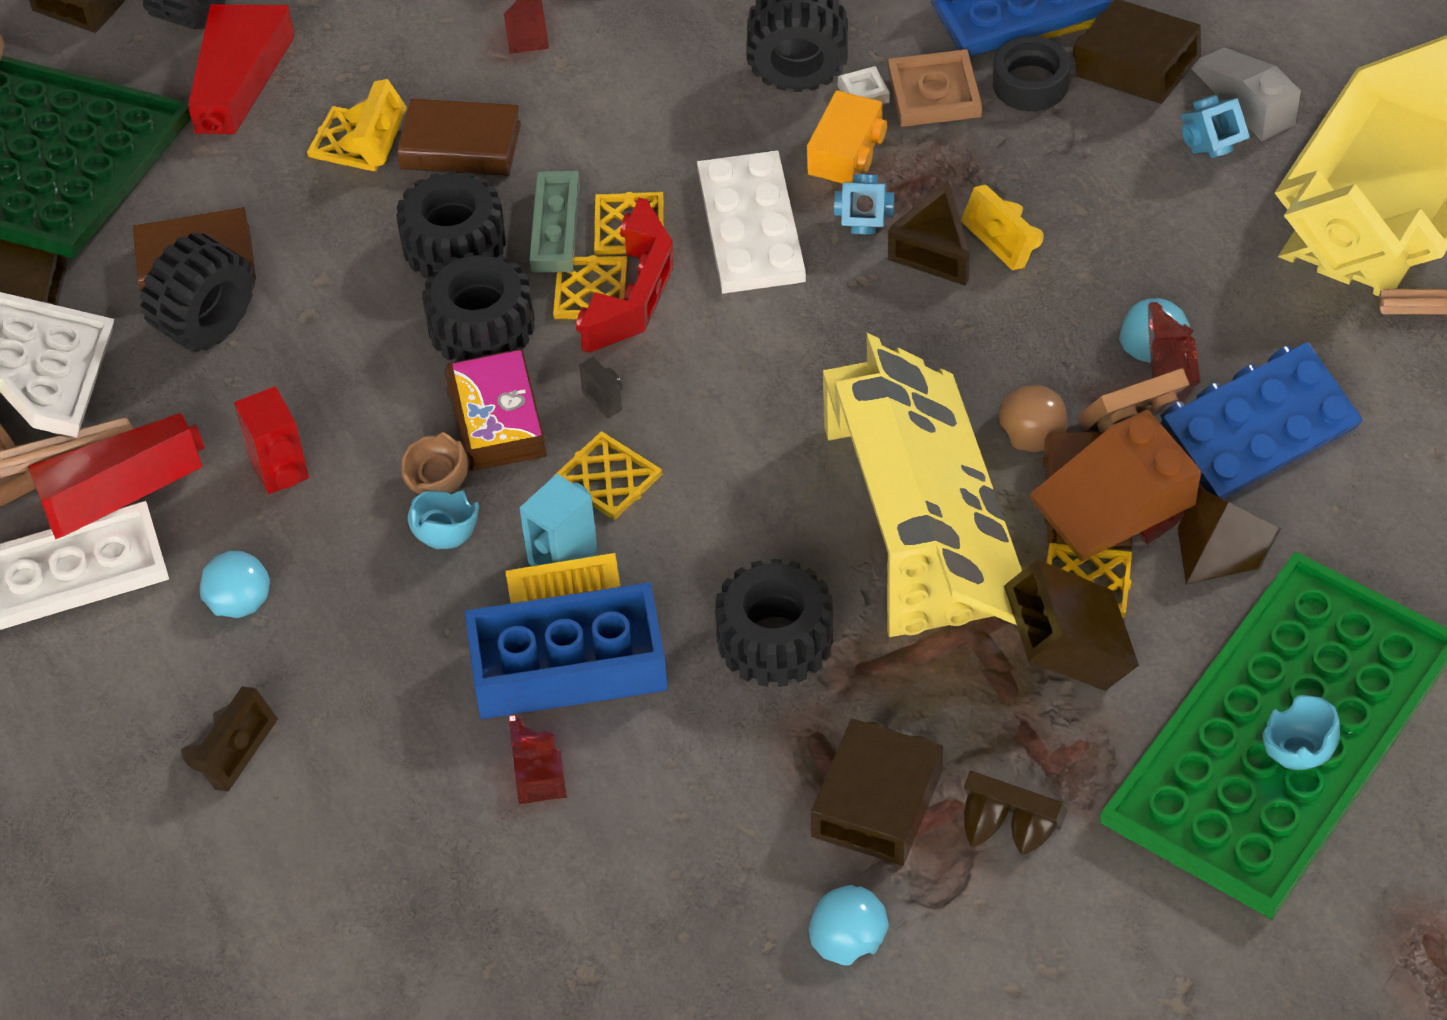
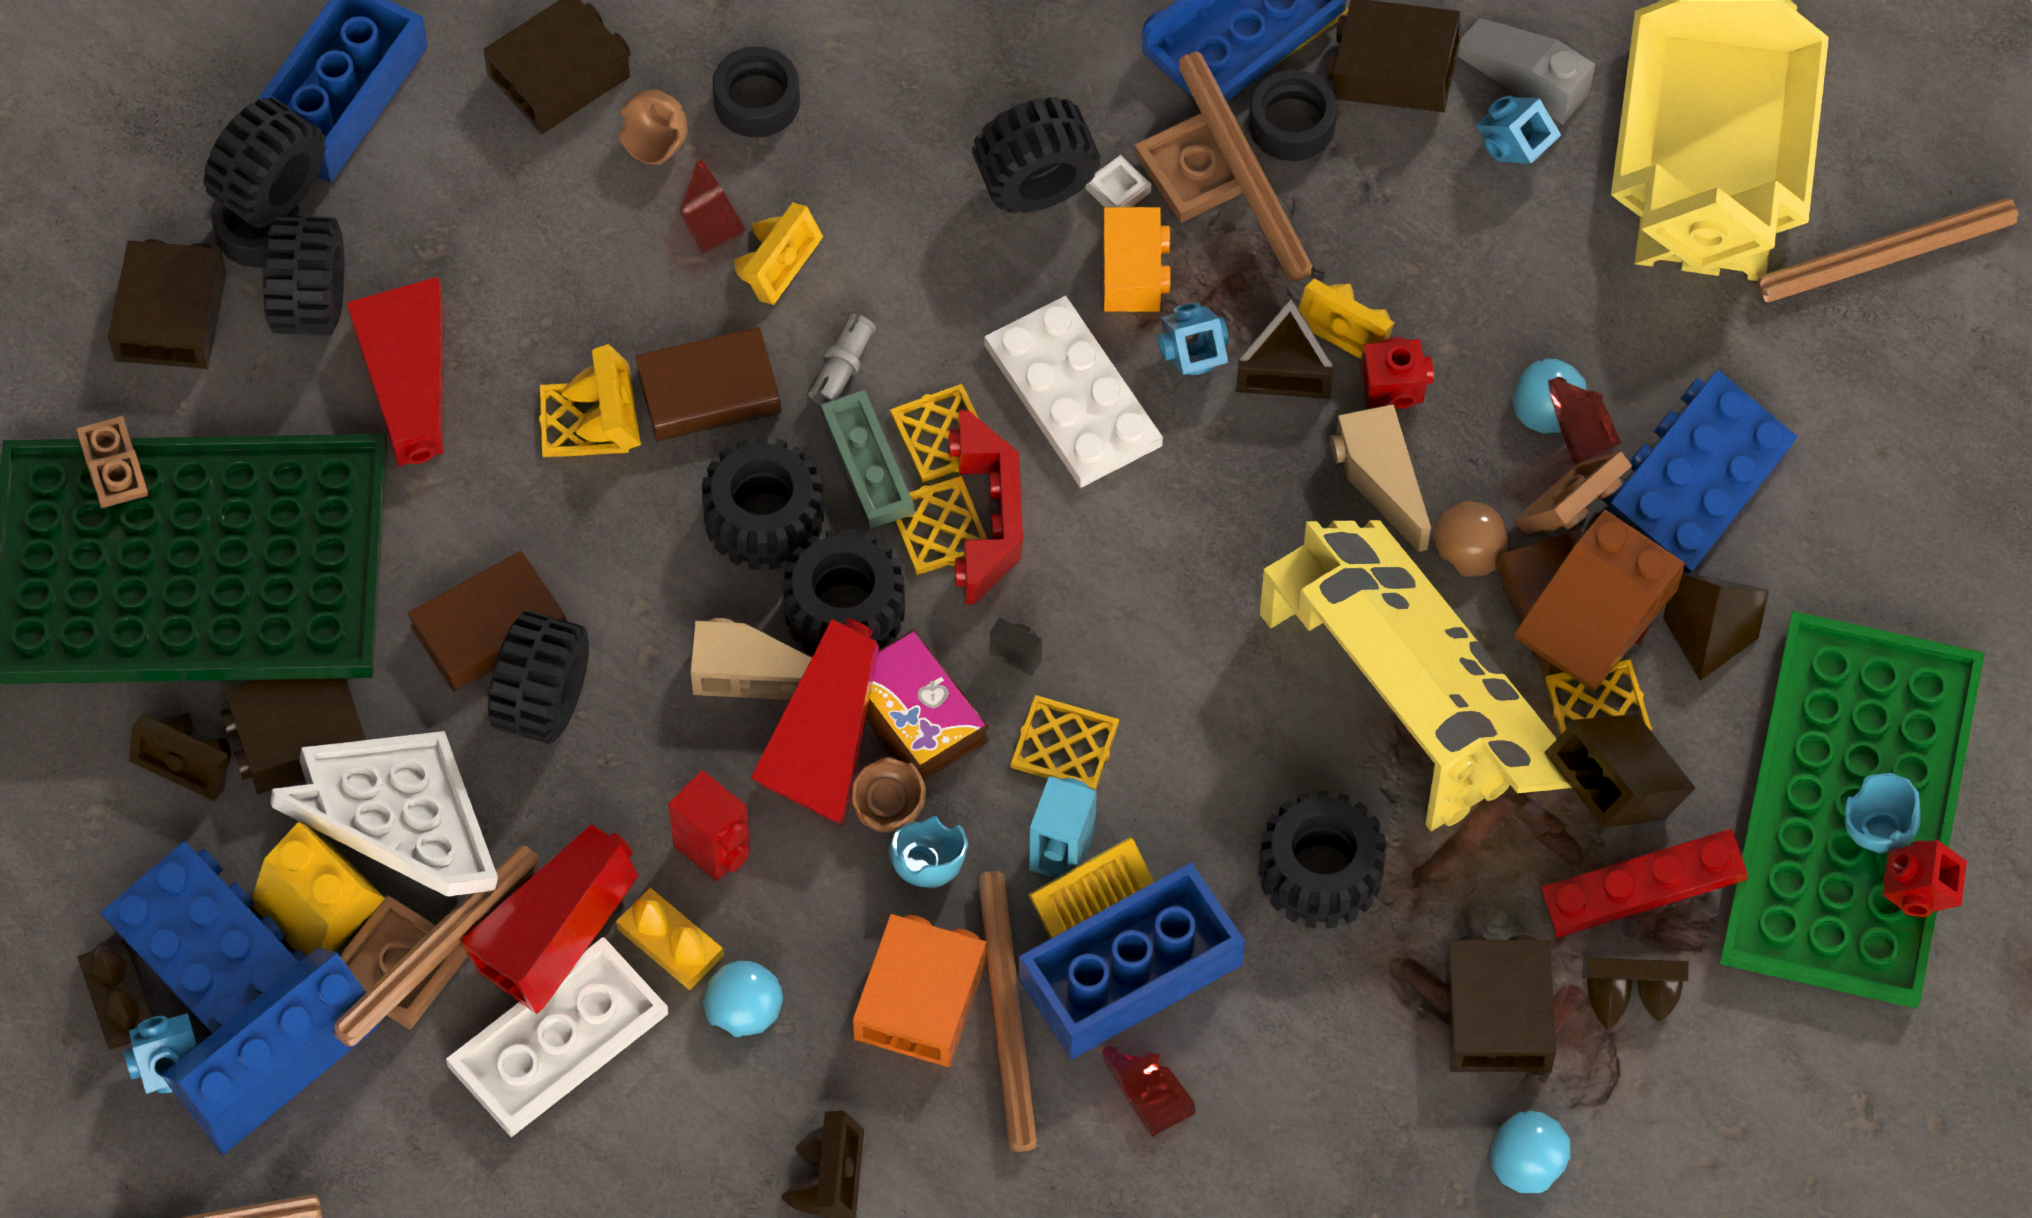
camera: 25 degrees left, 10 degrees up
none -> yellow tile [616,888,724,990]
none -> tan slope [691,618,812,700]
none -> yellow tile [734,202,823,305]
none -> red slope [751,617,879,827]
none -> light grey pin [808,314,876,405]
none -> orange brick [853,914,987,1068]
none -> medium nougat axle [978,871,1037,1152]
none -> medium nougat axle [1179,51,1312,282]
none -> tan slope [1330,404,1431,552]
none -> red brick [1360,337,1434,409]
none -> red plate [1541,828,1748,938]
none -> red brick [1883,840,1967,917]

